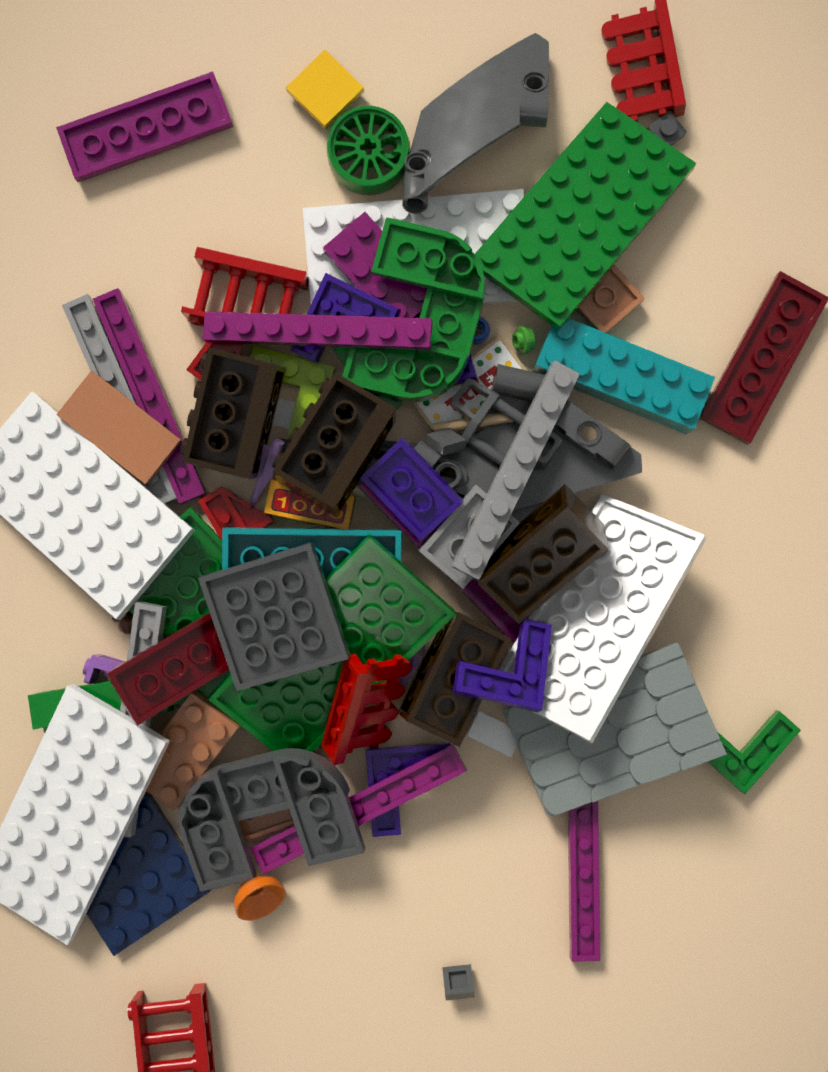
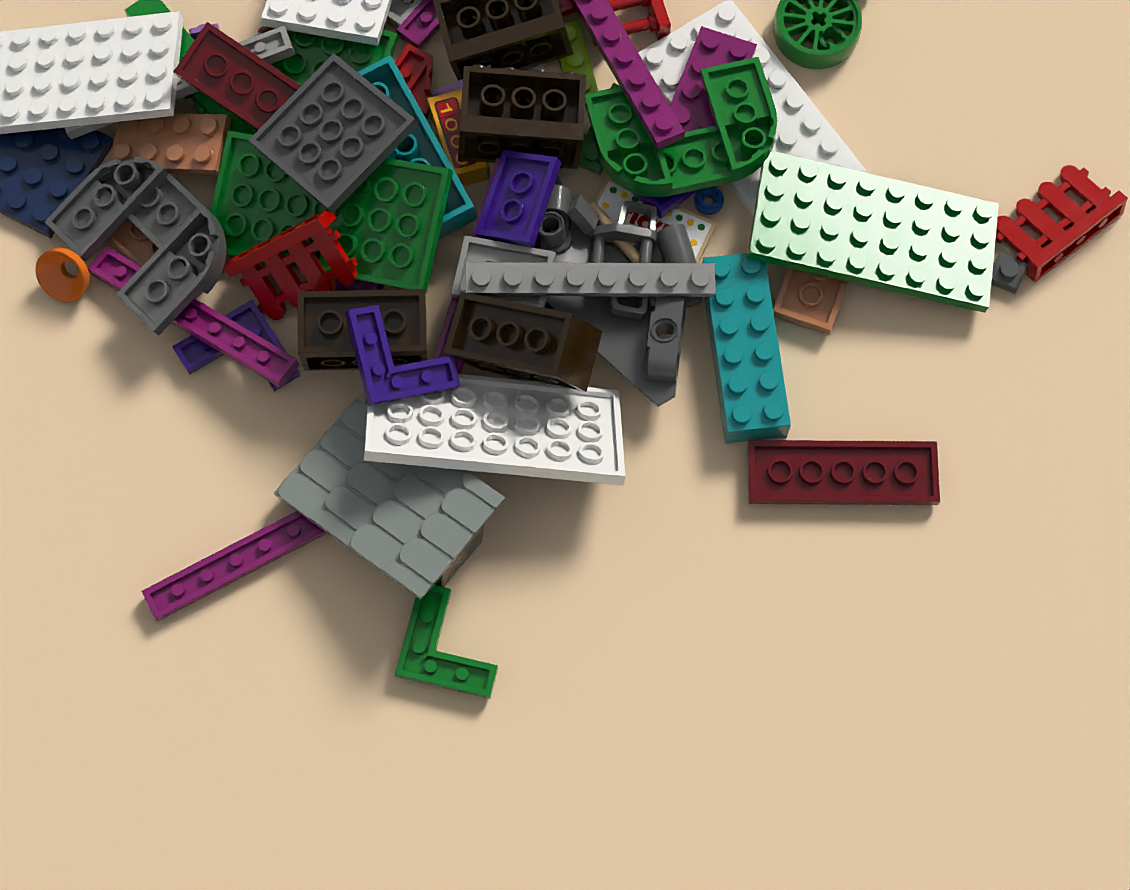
camera: 65 degrees right, 15 degrees down
dark purple plate [290,273,401,364] -> none
dark grey panel [402,33,549,214] -> none
dark grey plate [442,964,475,1001] -> none
white sticker [467,711,517,757] -> none
bright green plate [512,326,535,354] -> none

